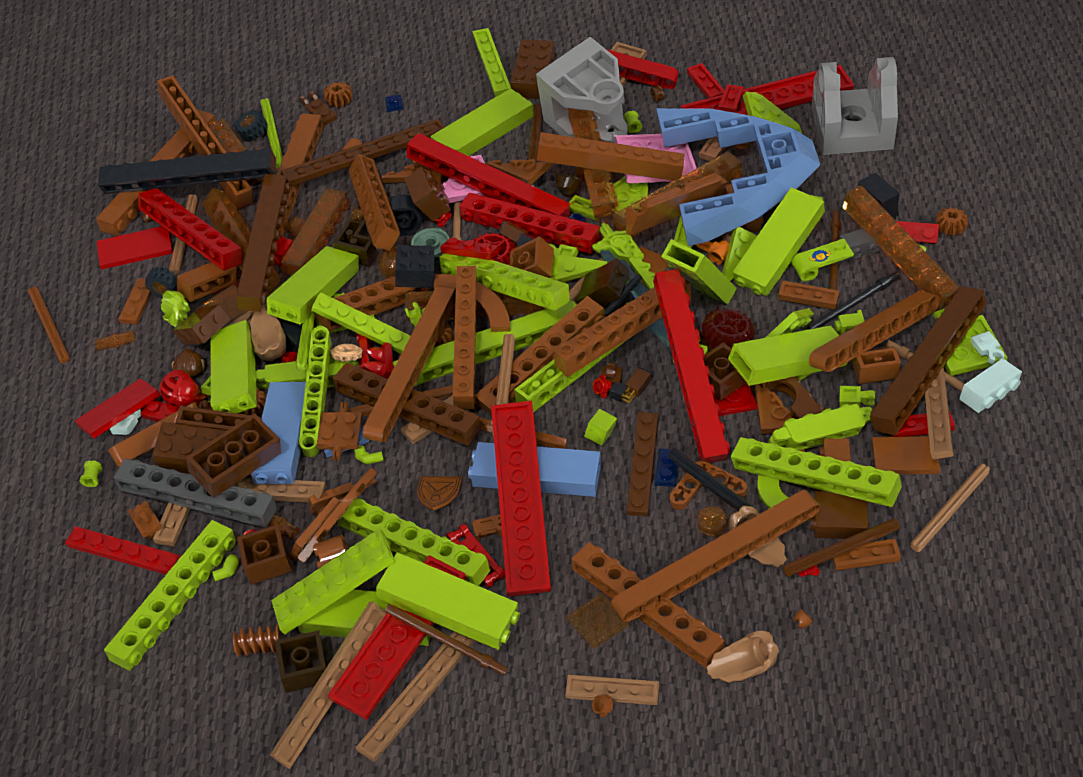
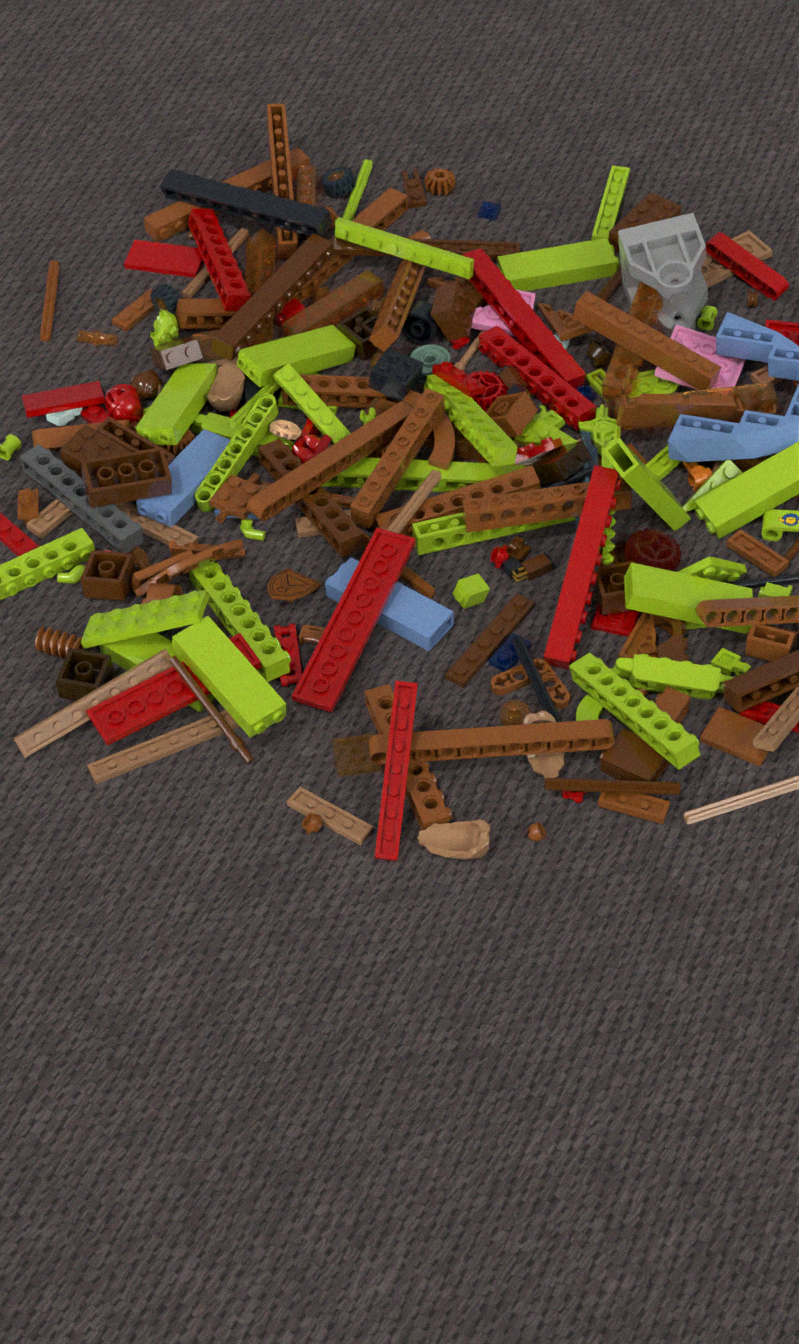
camera: 25 degrees right, 0 degrees up
none -> lime plate [335,217,474,279]
none -> red plate [375,680,418,861]
none -> red plate [515,436,563,463]

